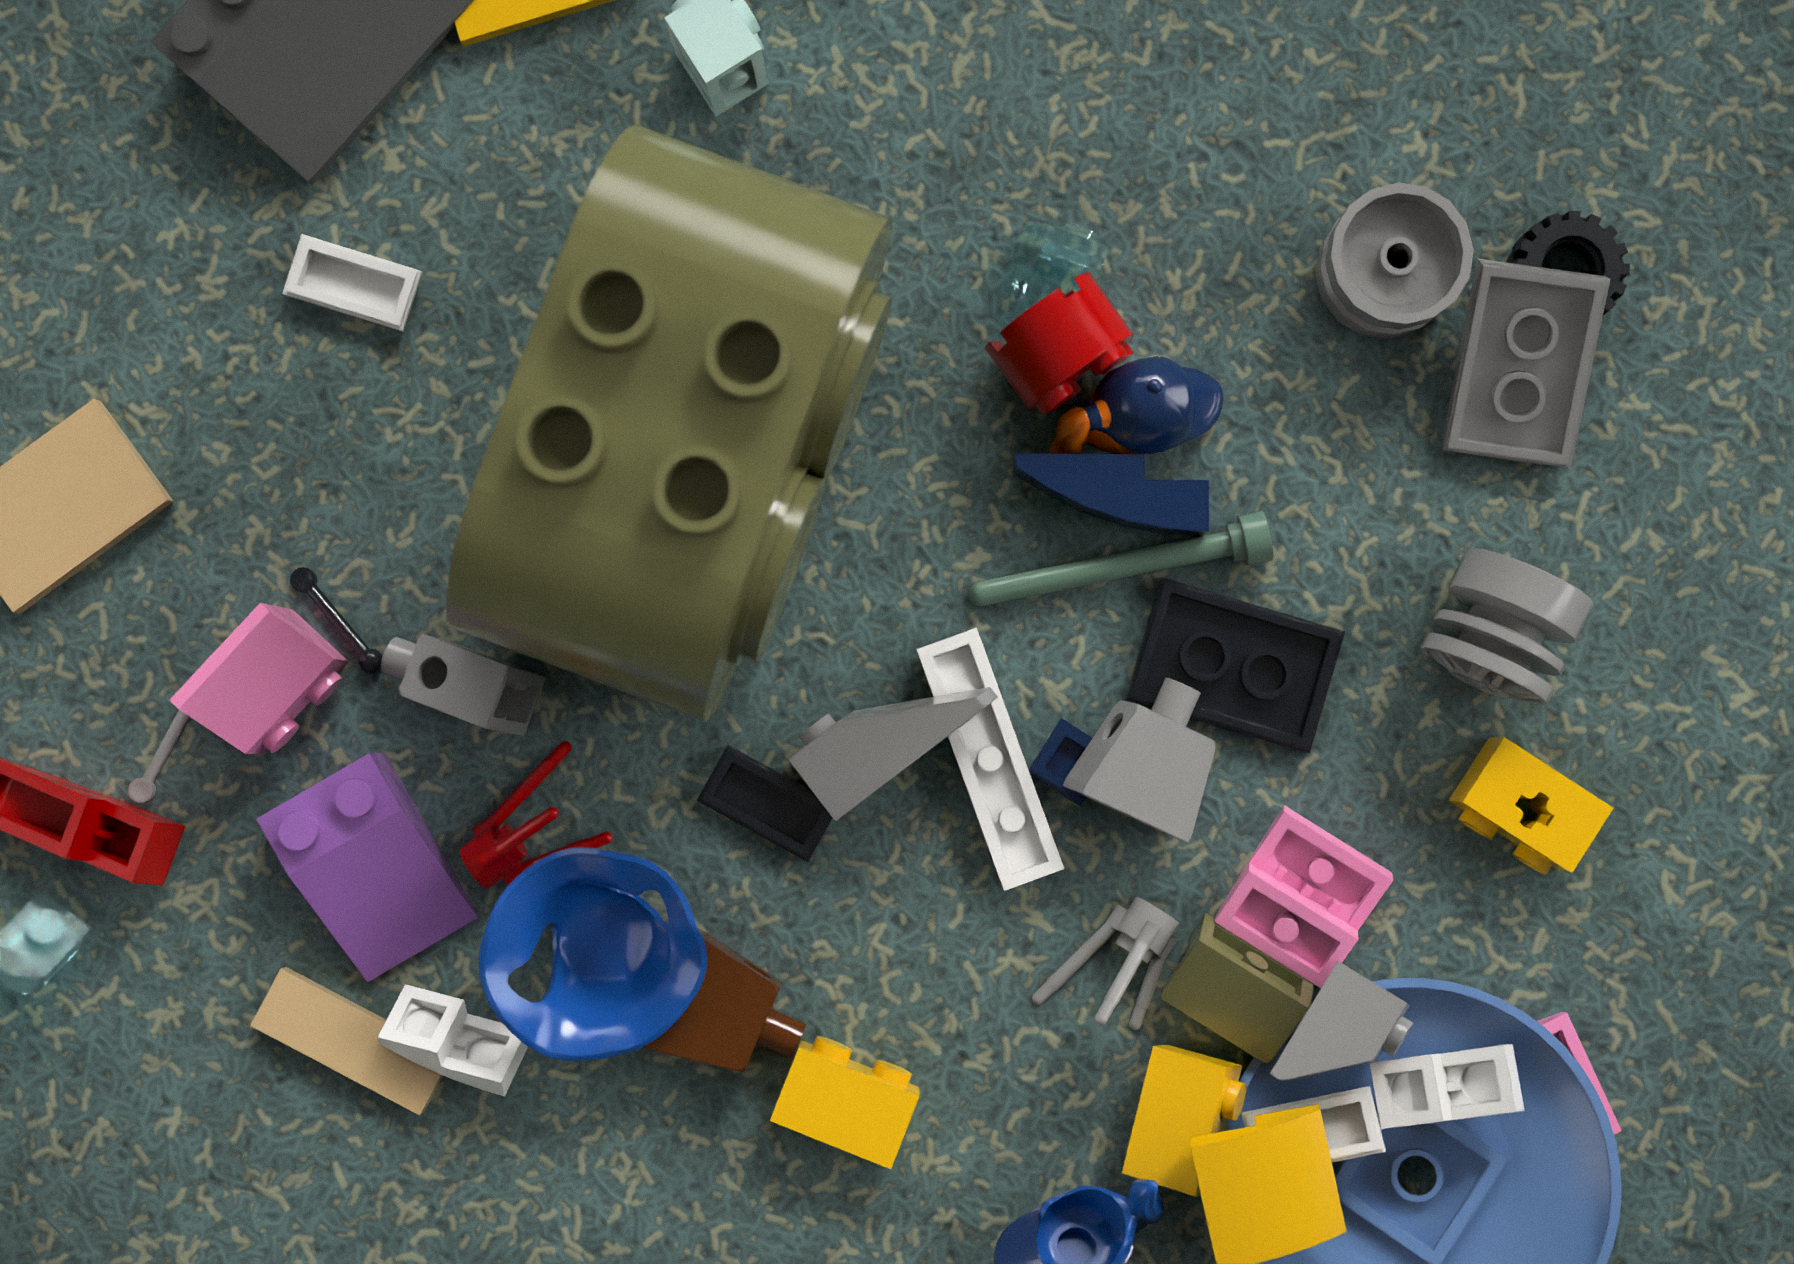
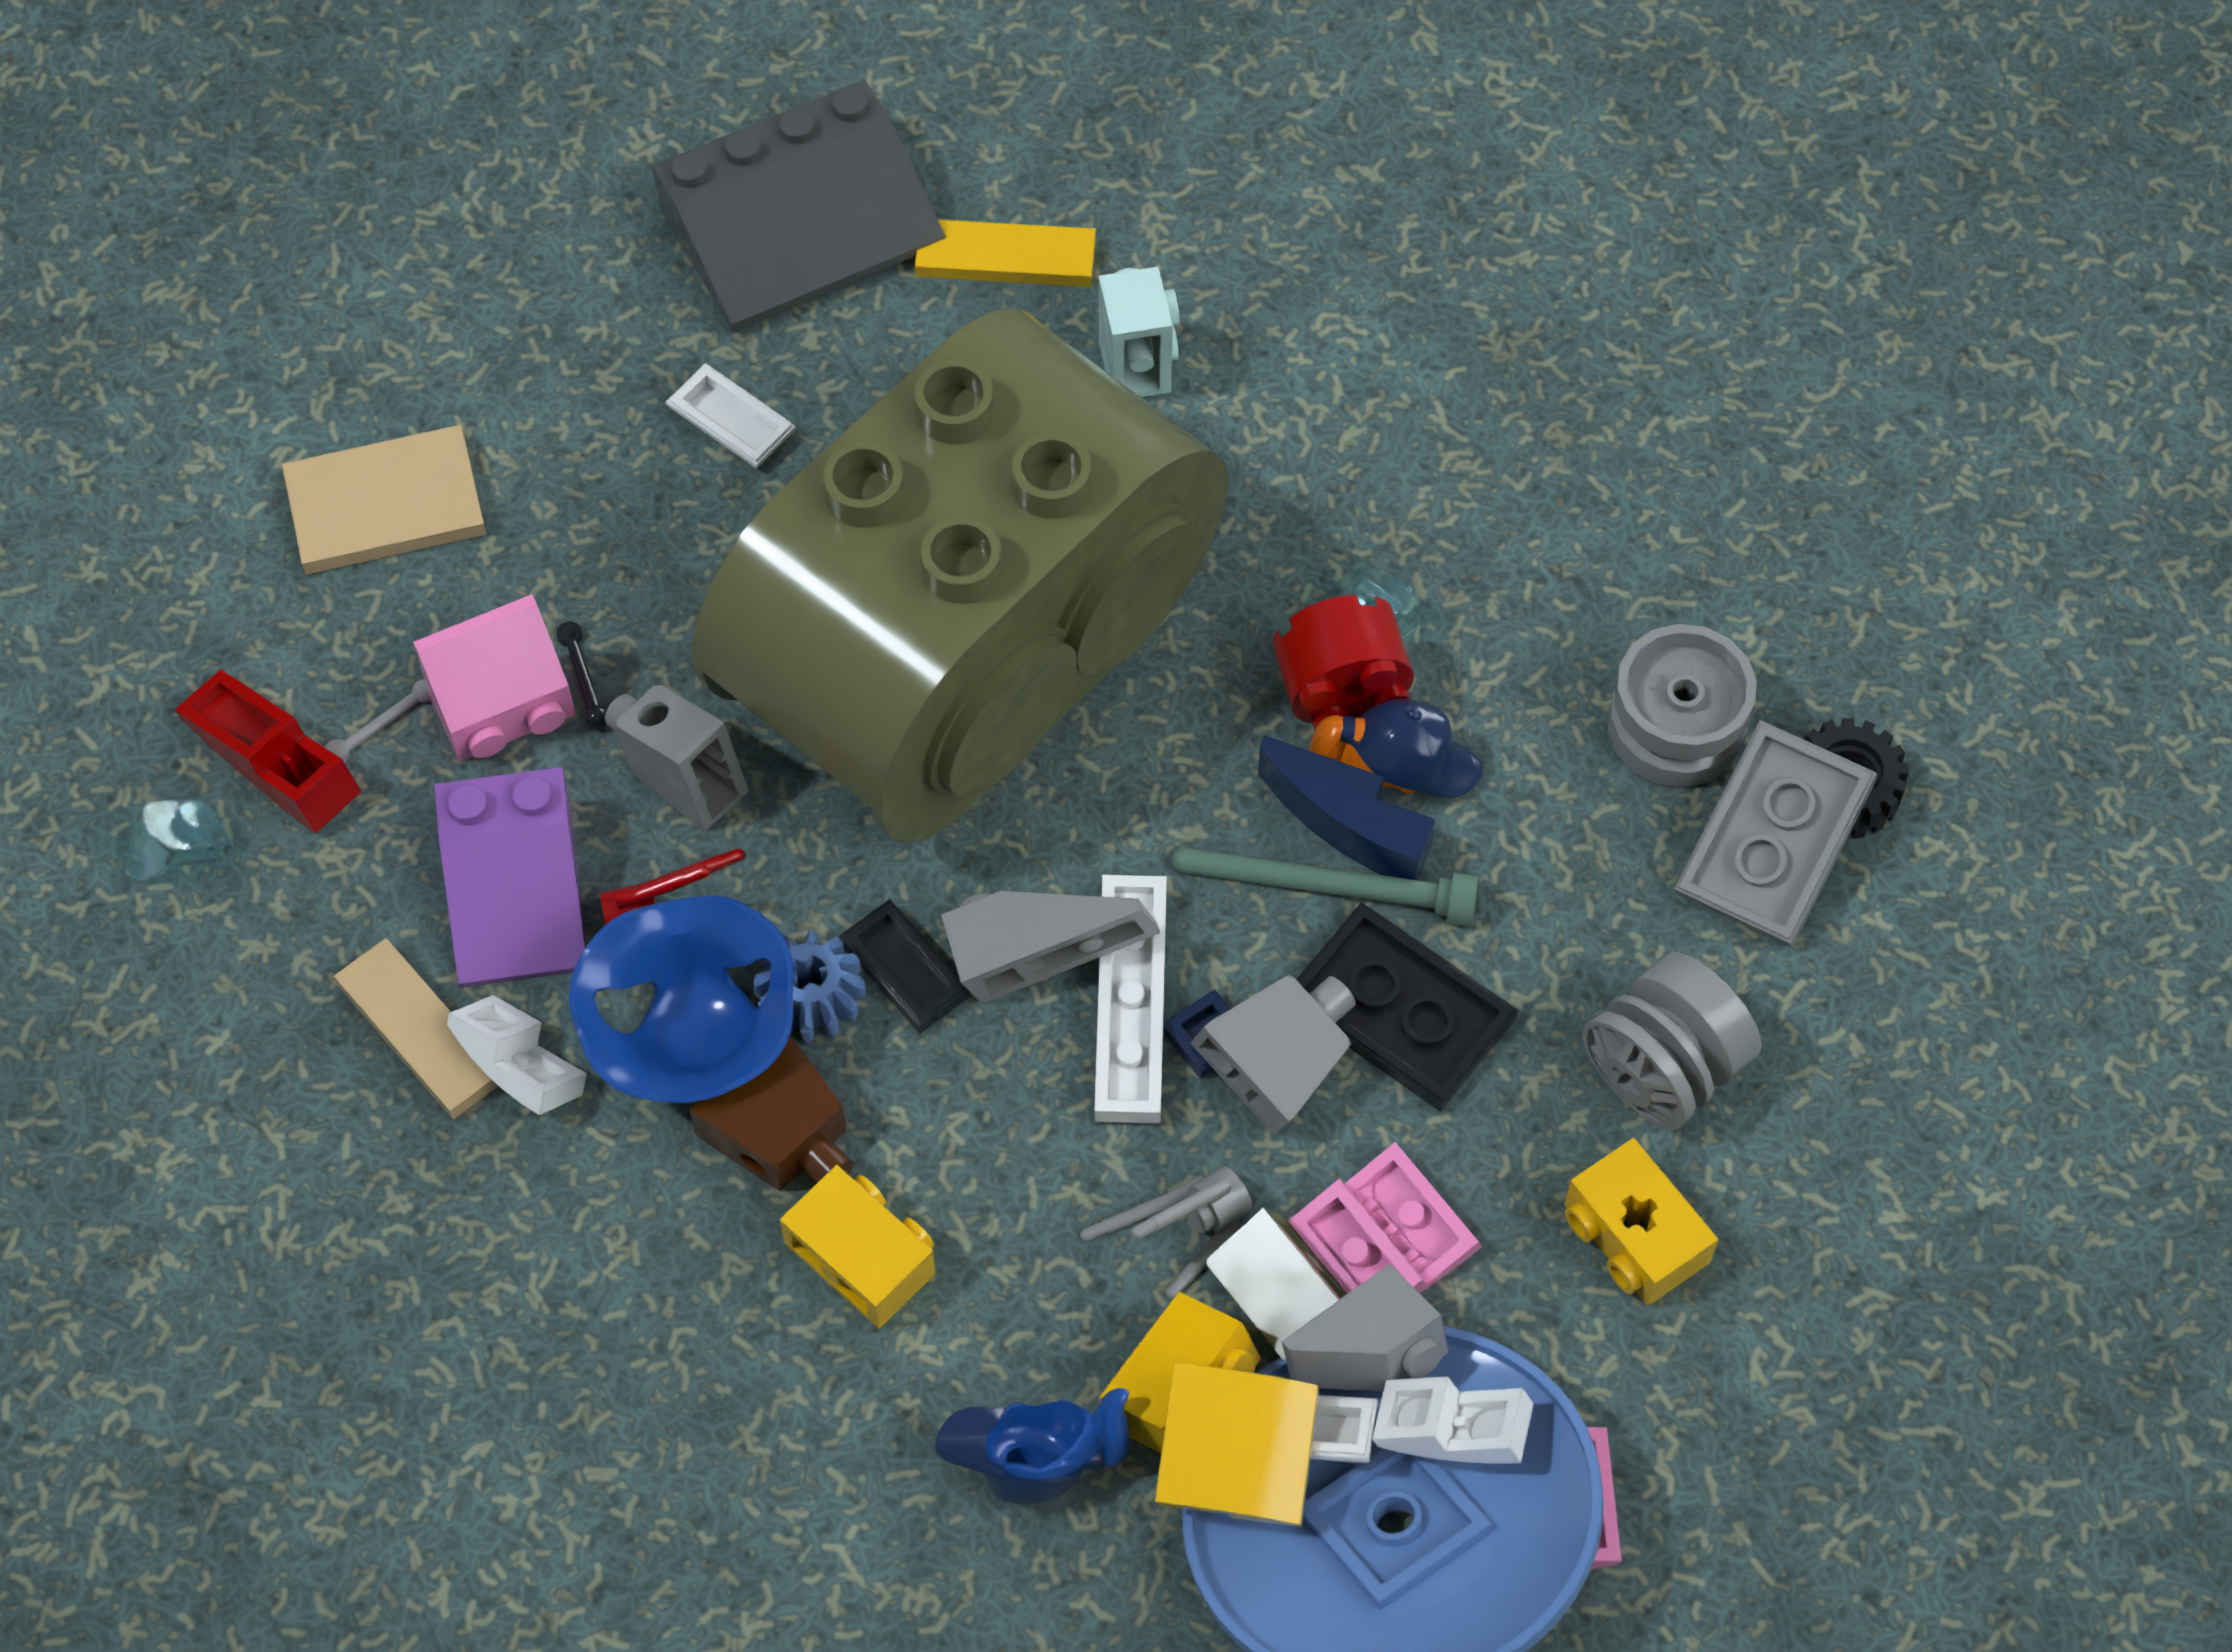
camera: 20 degrees right, 25 degrees down
none -> medium blue gear [754,929,866,1045]

